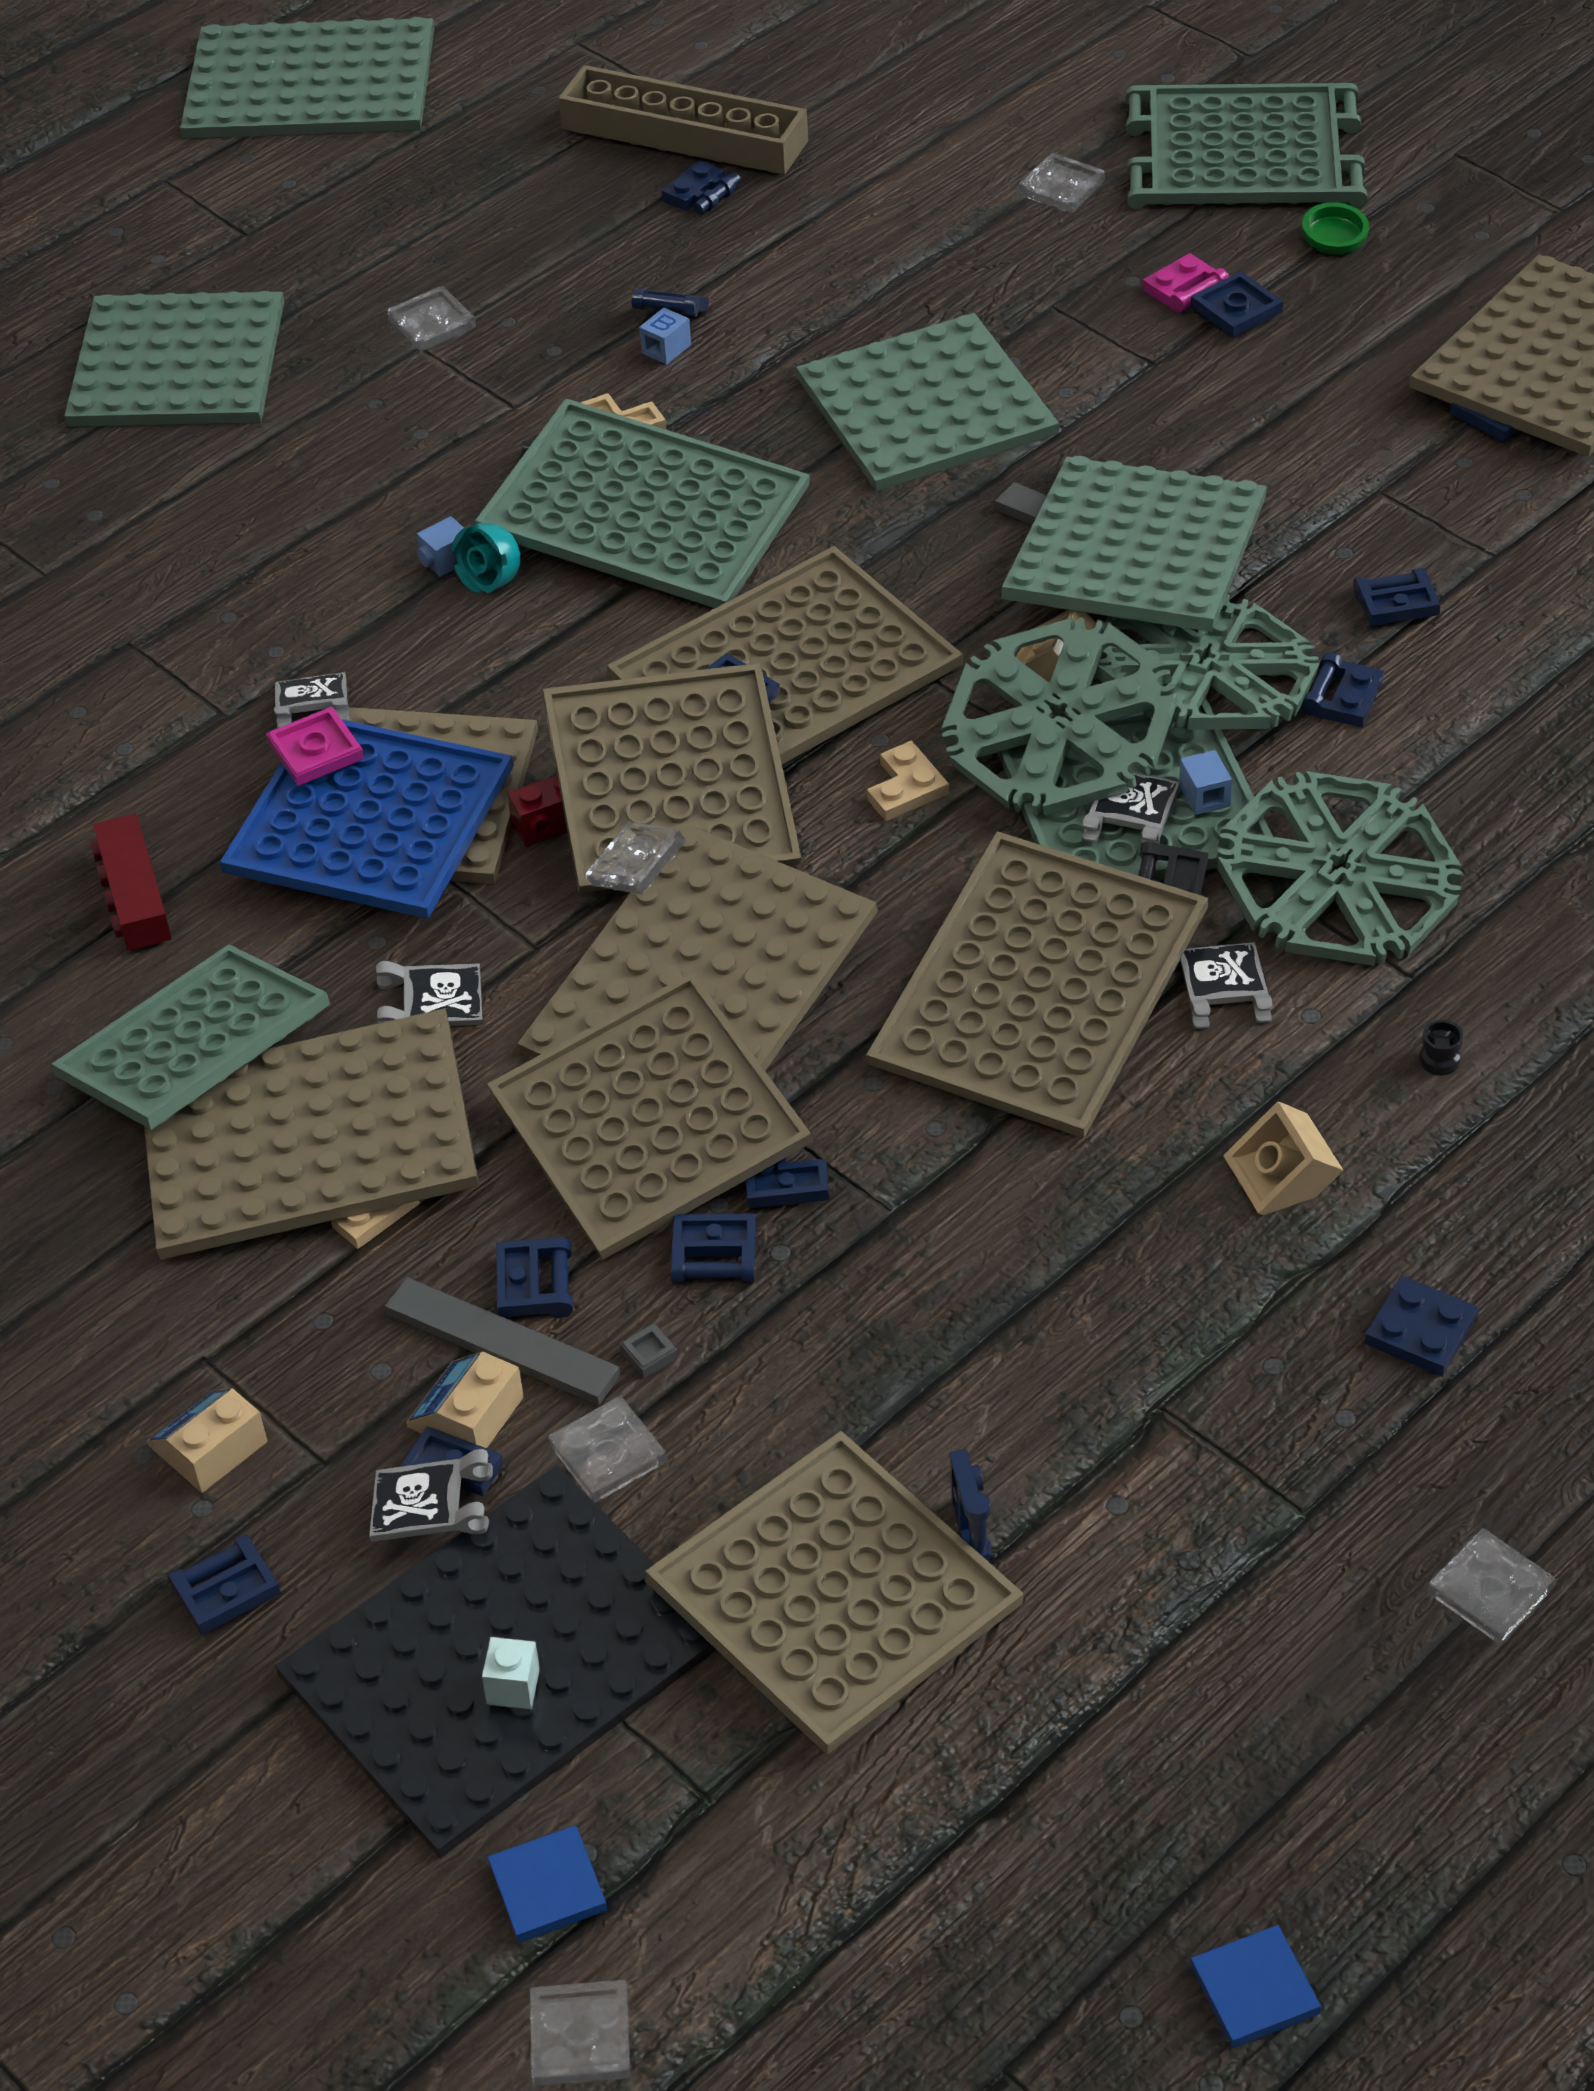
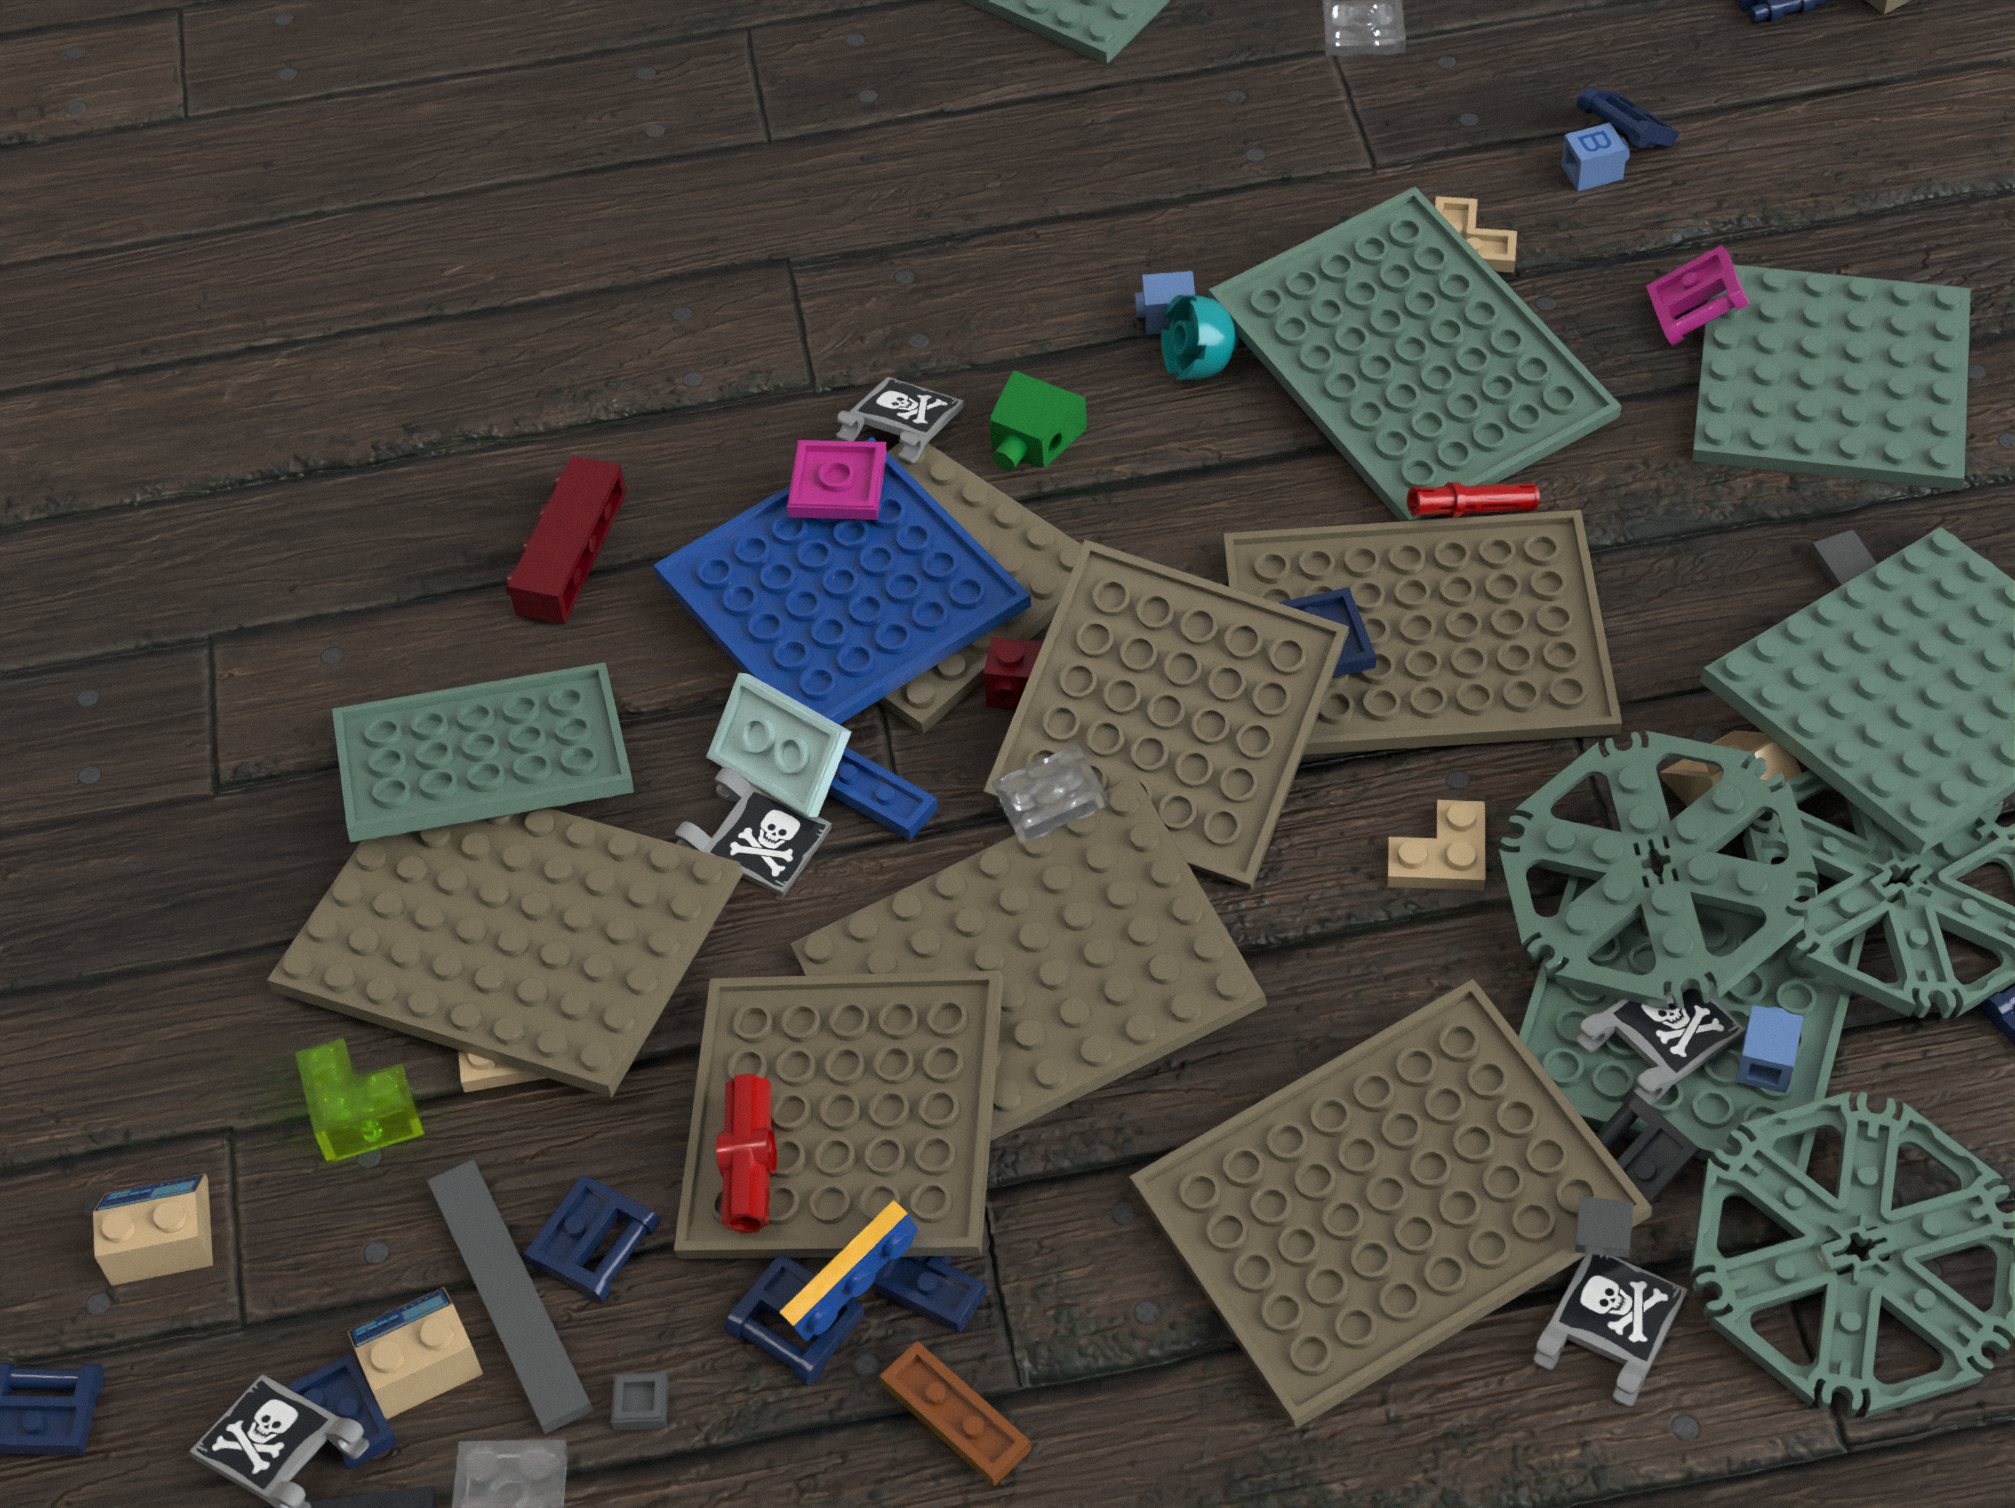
camera: 35 degrees right, 5 degrees up
none -> clear neon green brick [295,1038,425,1164]
none -> light aqua tile [706,673,851,817]
none -> red piece [716,1074,778,1234]
none -> plate [780,1200,919,1342]
none -> blue plate [827,747,938,841]
none -> dark orange plate [879,1341,1031,1487]
none -> green torso [989,370,1087,472]
none -> red pin [1407,482,1540,518]
none -> dark grey tile [1575,1197,1633,1258]
none -> dark pink plate [1646,244,1750,346]

